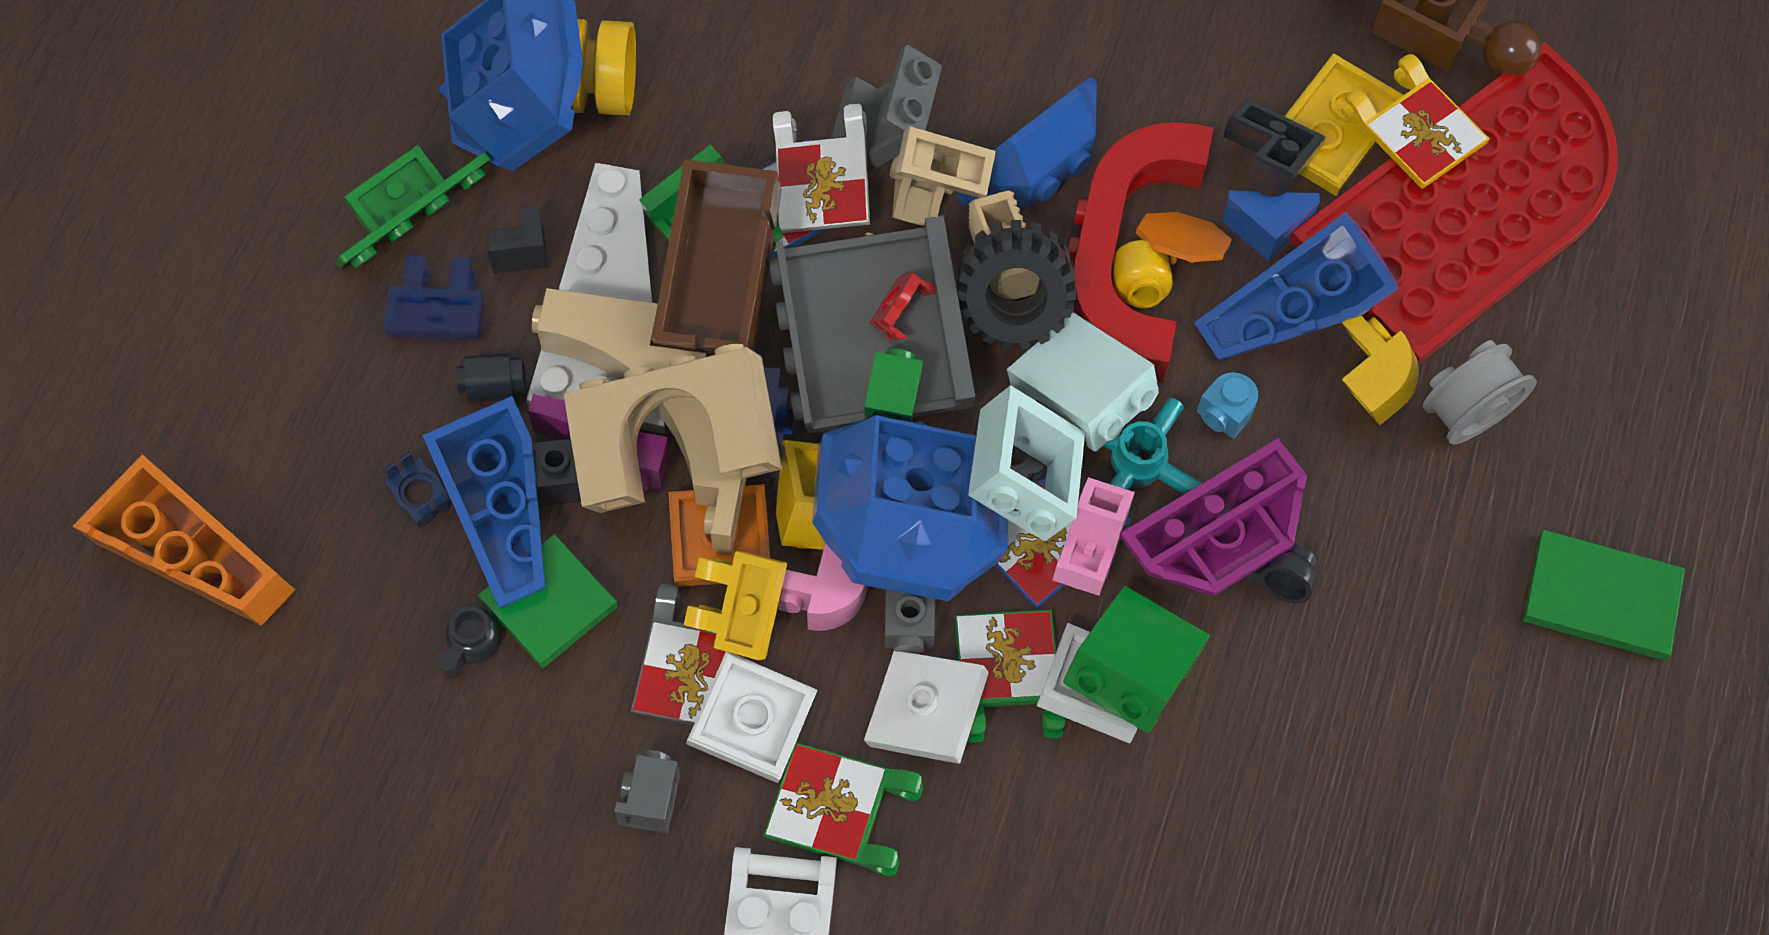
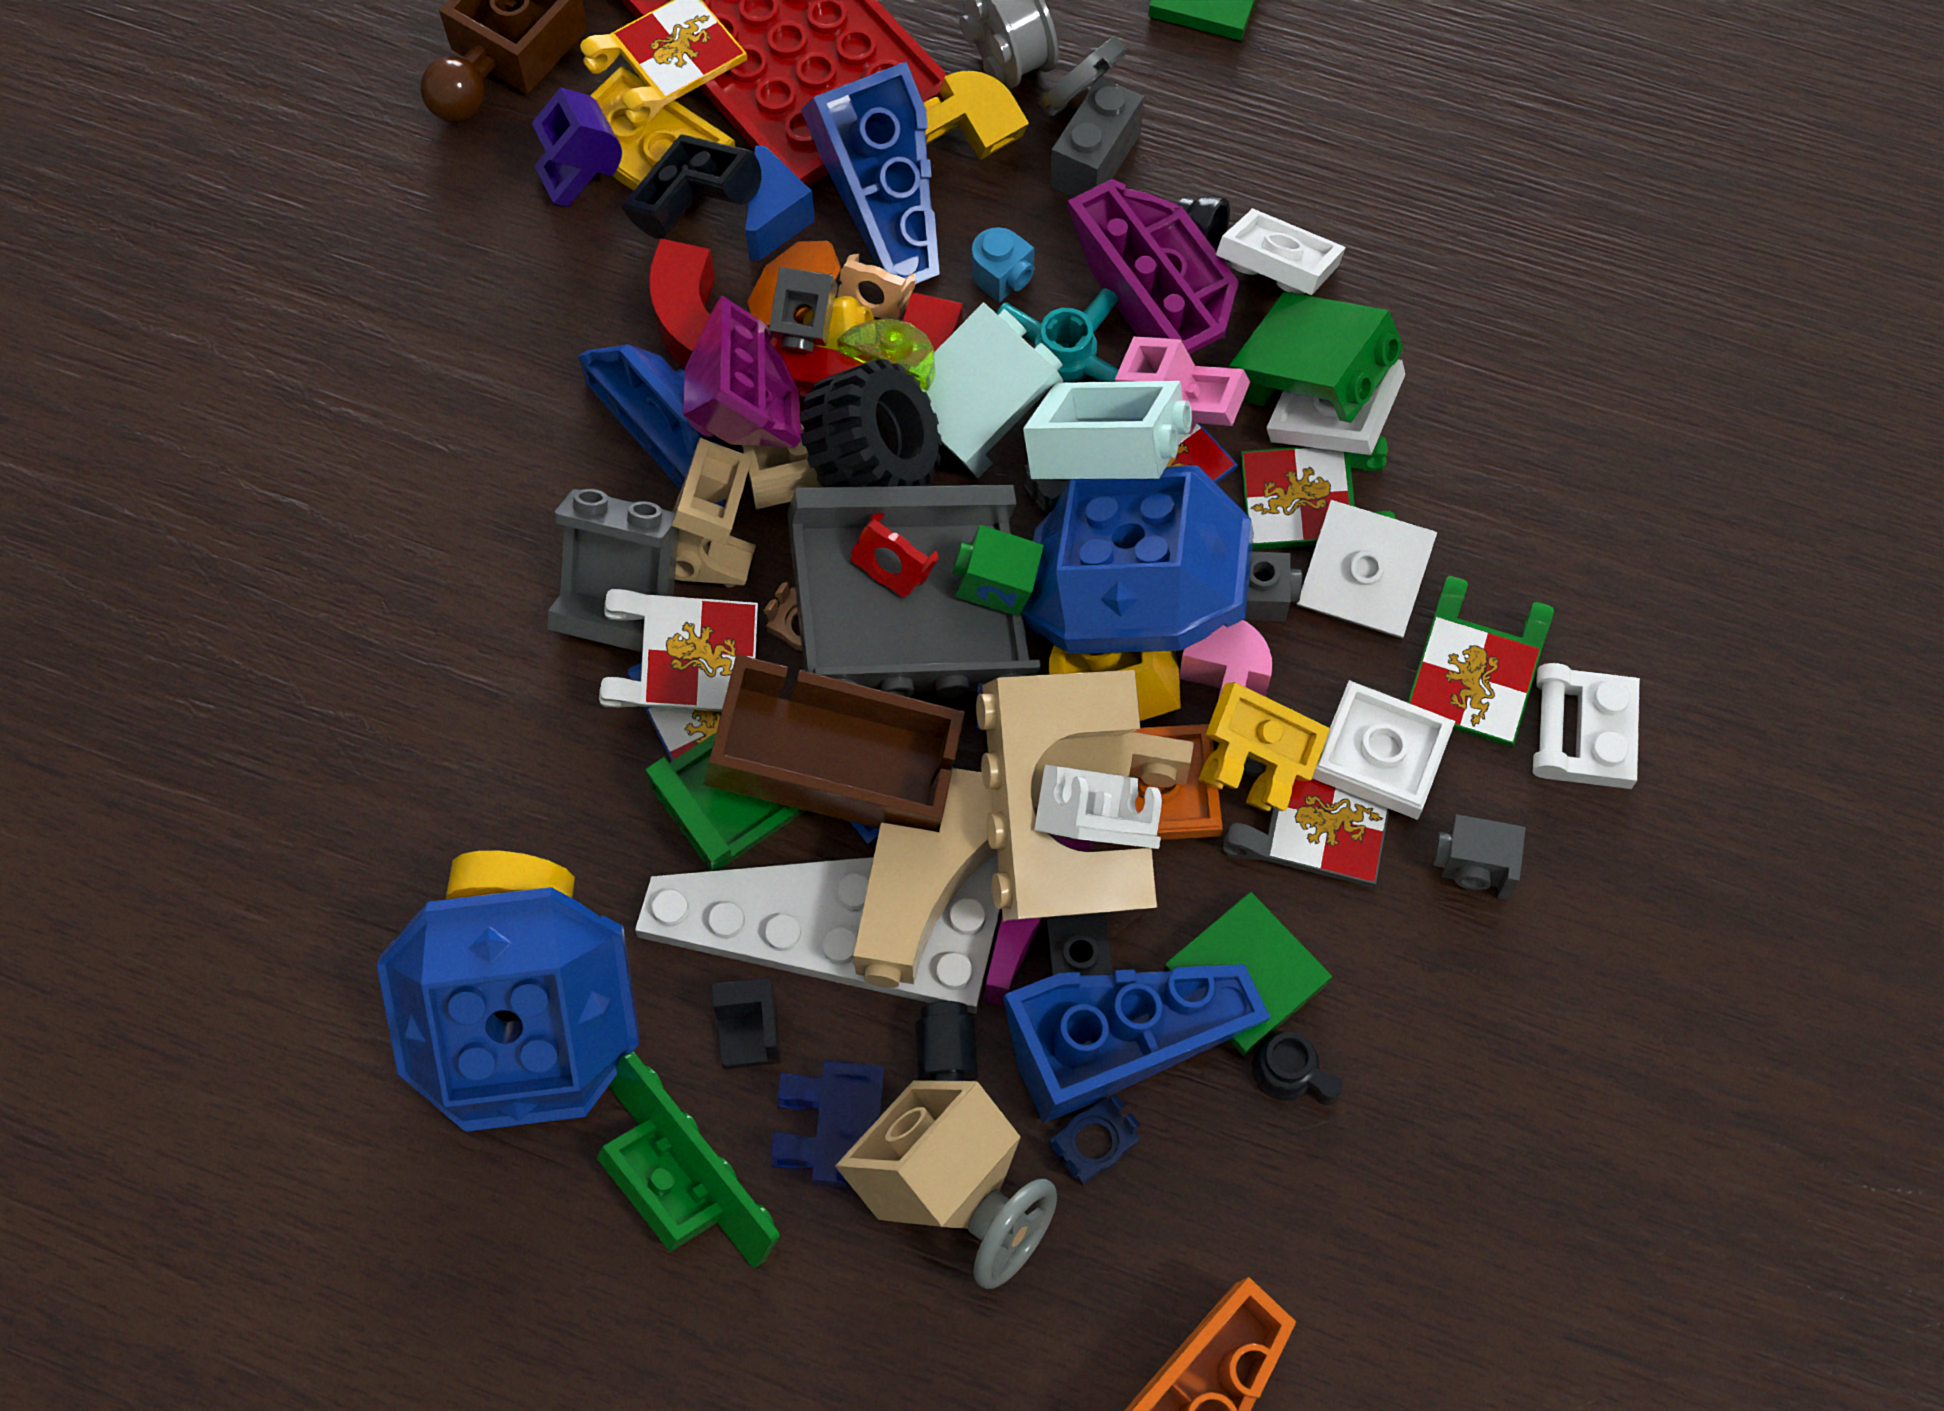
camera: 85 degrees left, 0 degrees up
none -> dark purple brick [531,87,622,207]
none -> magenta wedge [683,296,801,448]
none -> dark grey brick [769,267,838,354]
none -> tan piece [835,1081,1057,1289]
none -> light nougat piece [837,254,916,324]
none -> clear neon green plate [837,319,935,391]
none -> white hinge [1034,764,1162,849]
none -> flat silver tile [1038,36,1126,117]
none -> dark grey brick [1050,77,1144,197]
none -> white plate [1216,208,1346,295]

